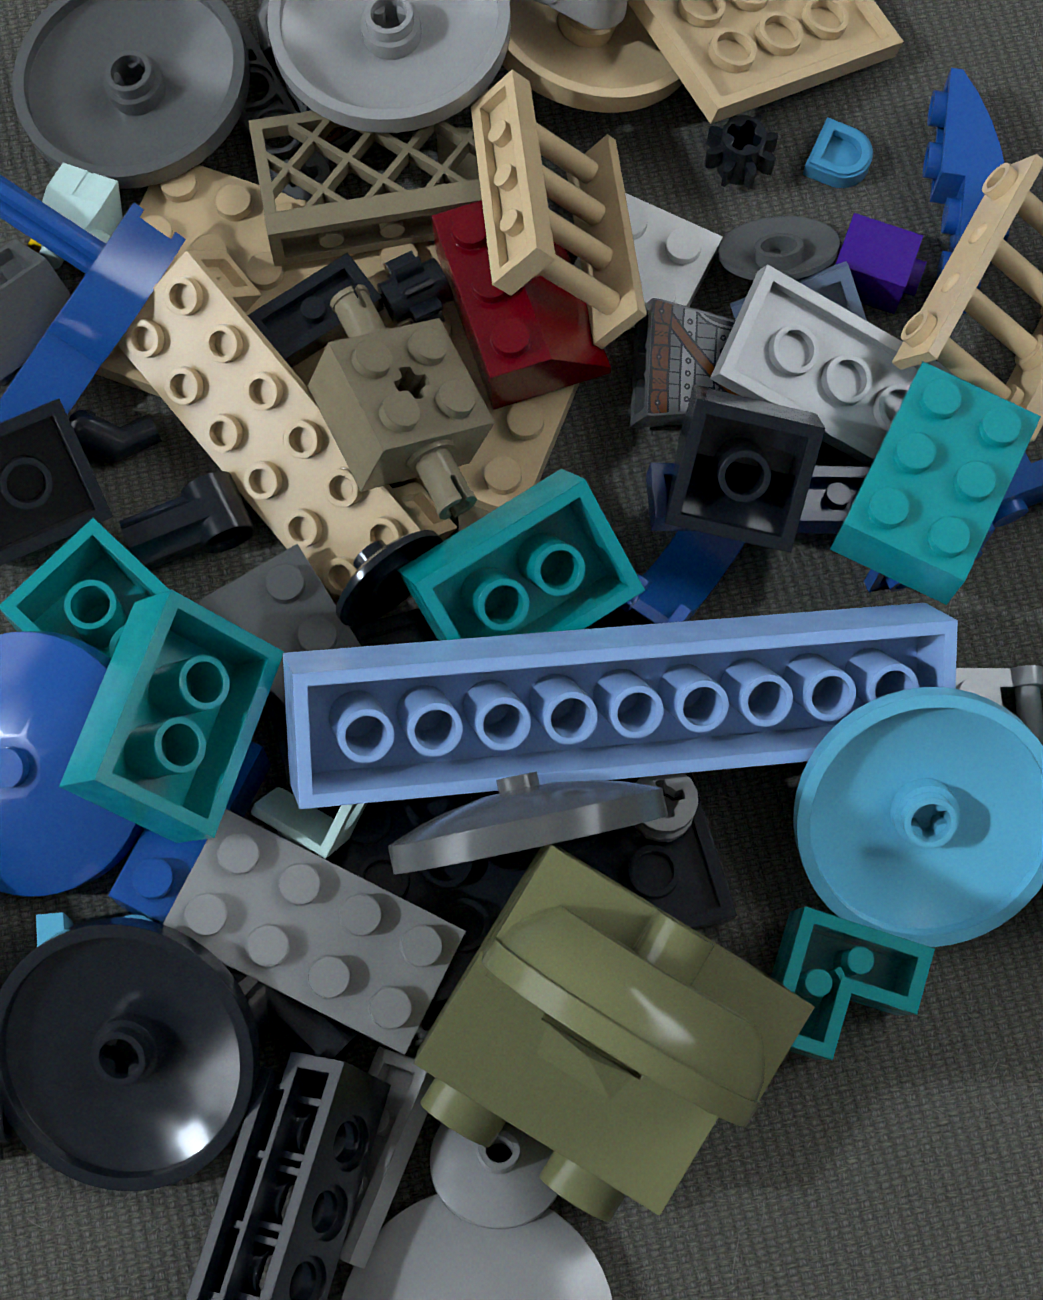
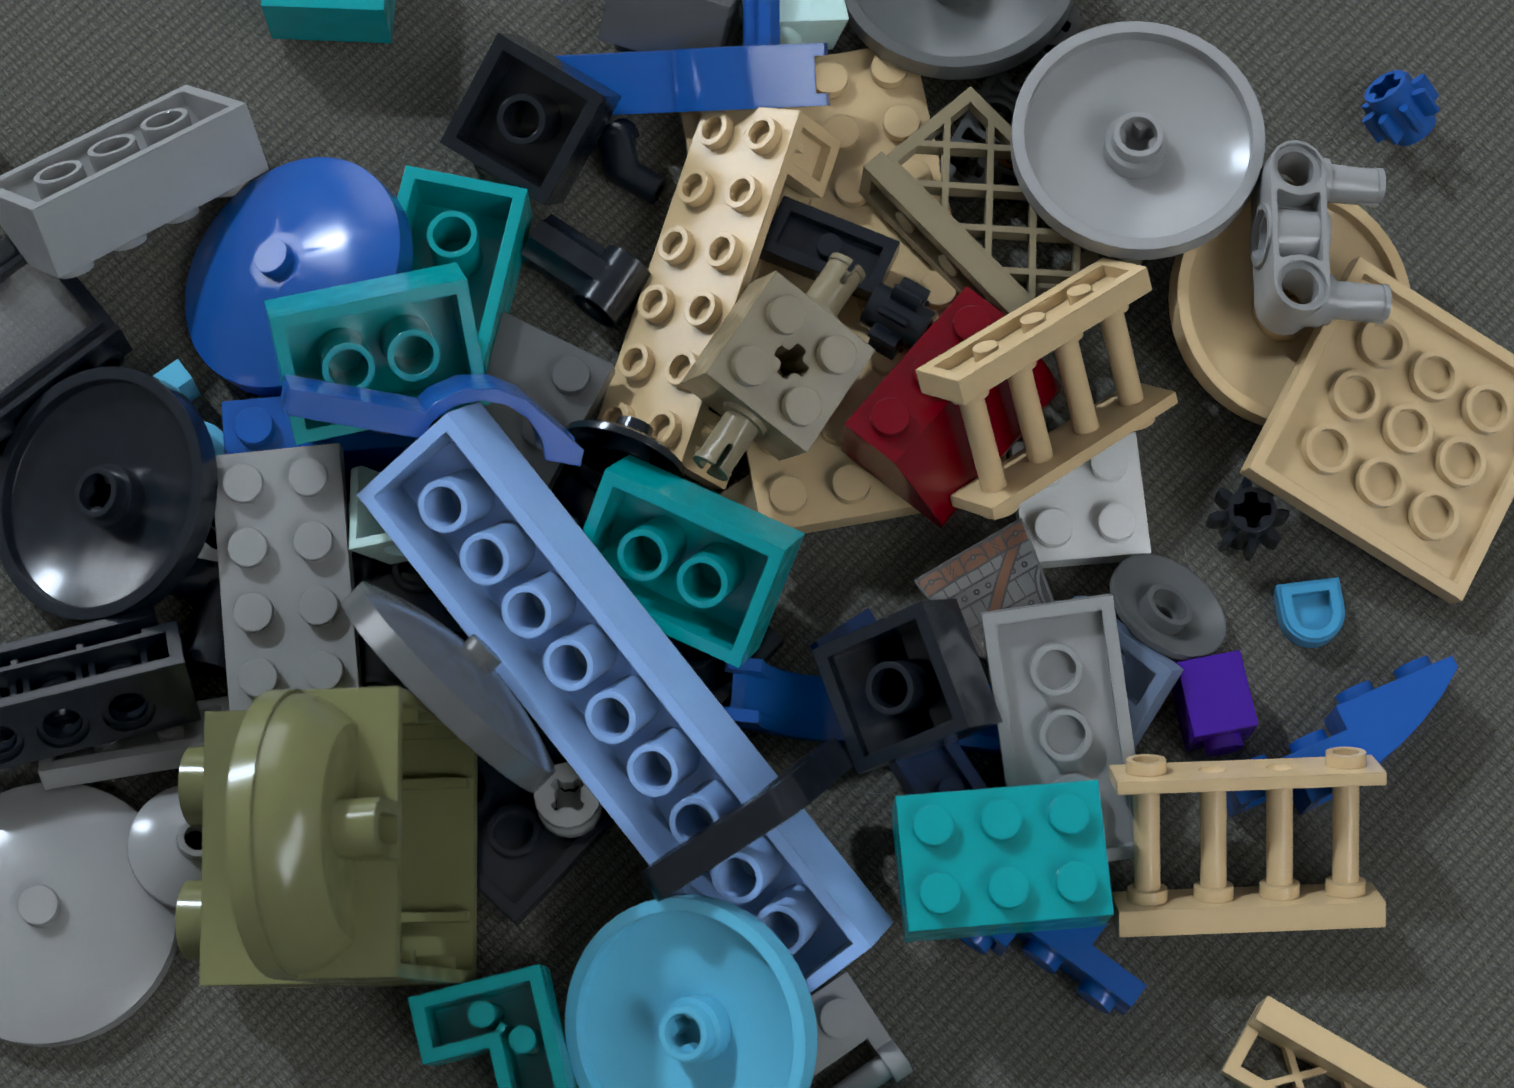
camera: 60 degrees right, 0 degrees up
none -> blue piece [280,374,584,466]
none -> black beam [639,737,854,902]

